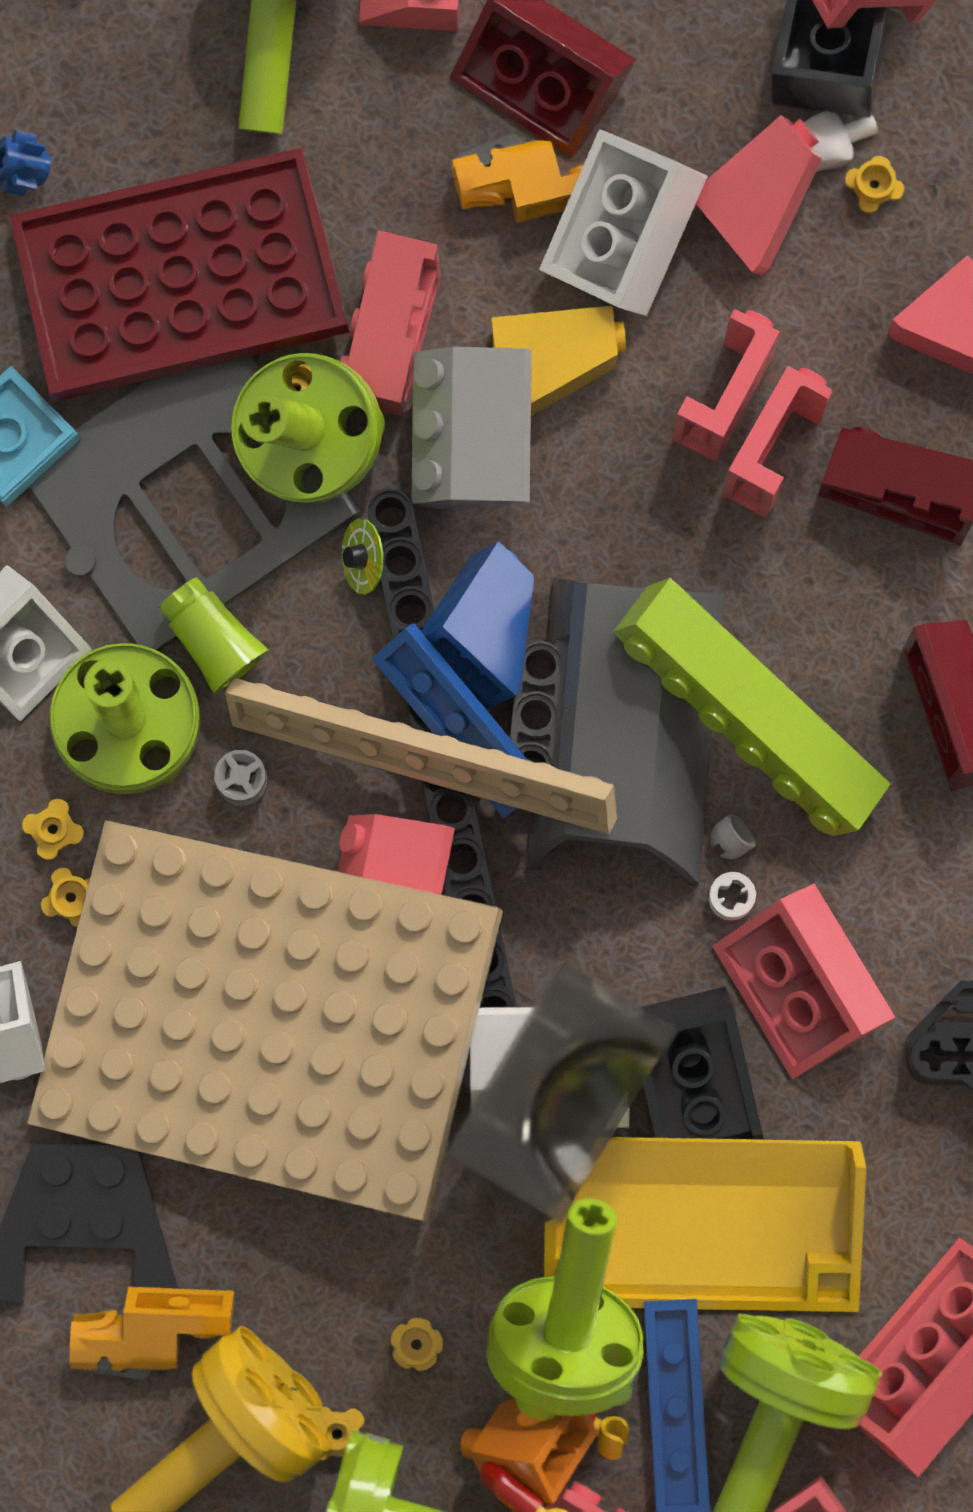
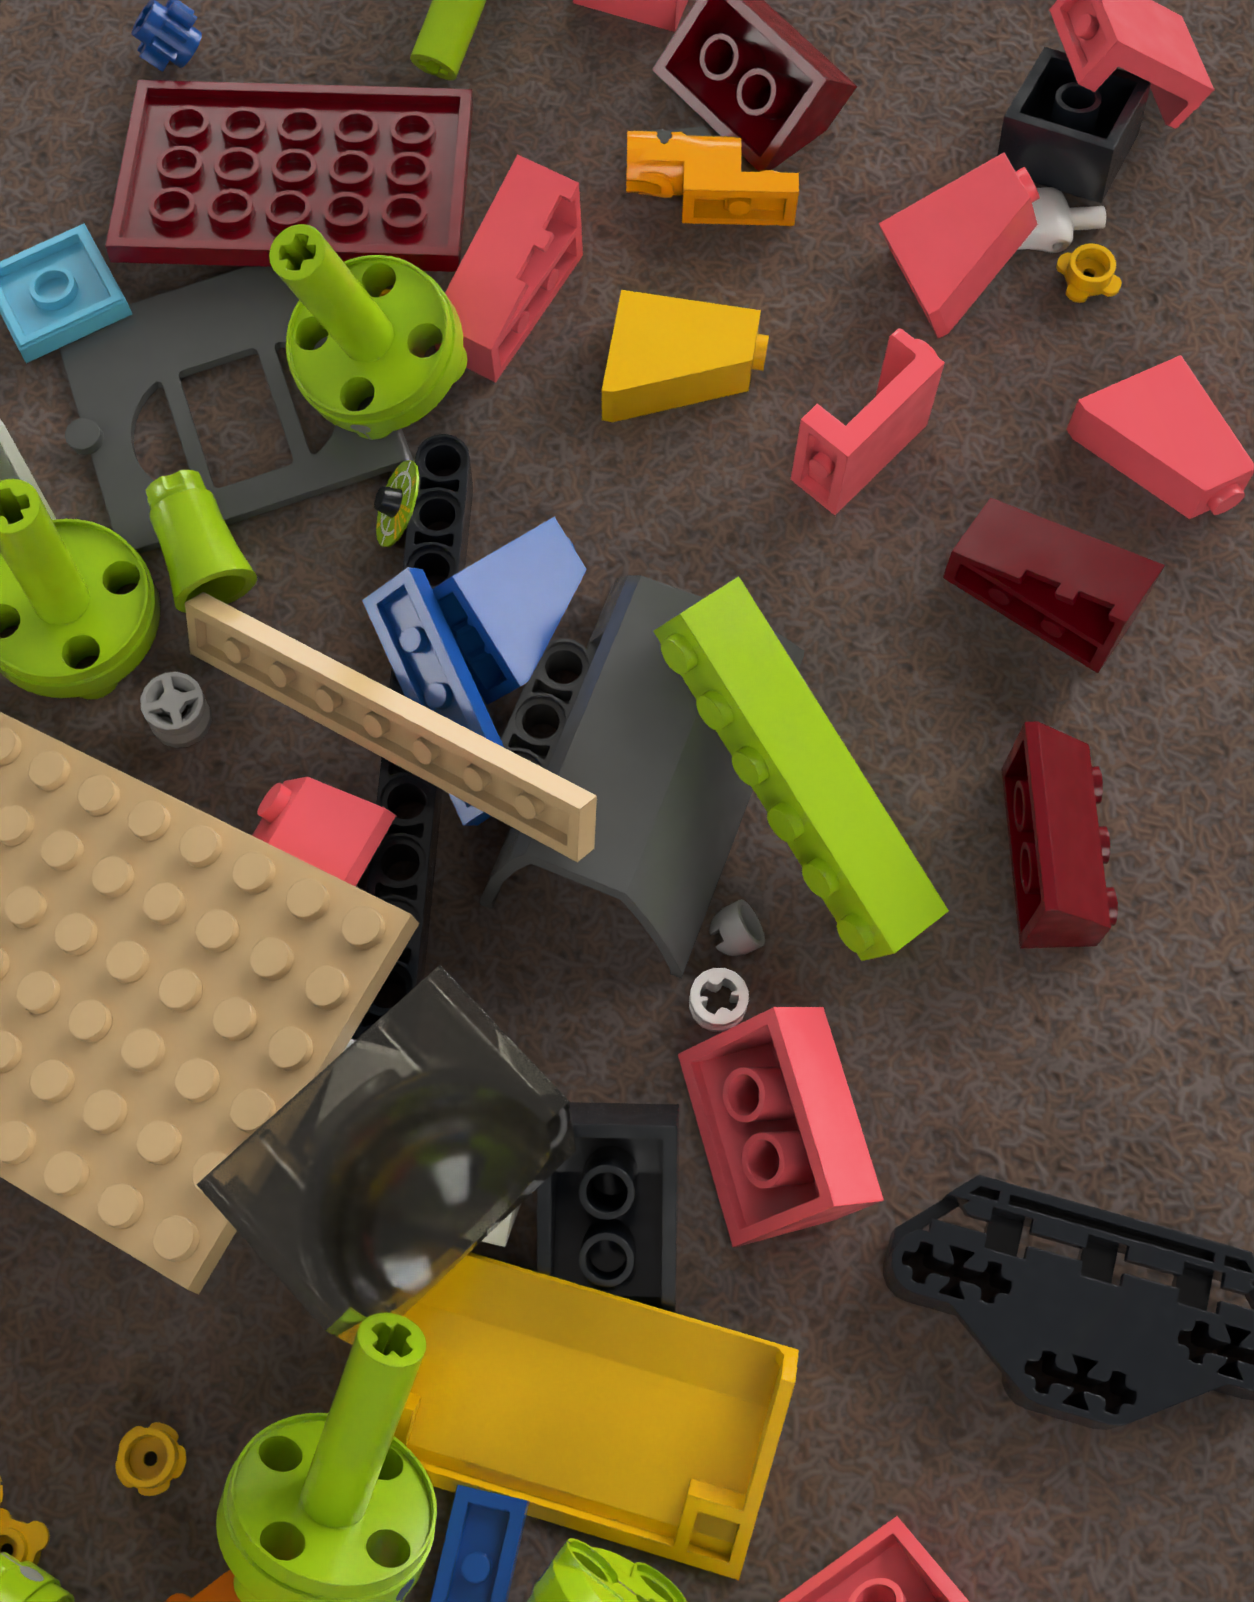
camera: 15 degrees right, 10 degrees down
light grey slope [411,347,532,511] -> none
white slope [539,129,707,316] -> none
coral panel [722,366,833,519] -> none

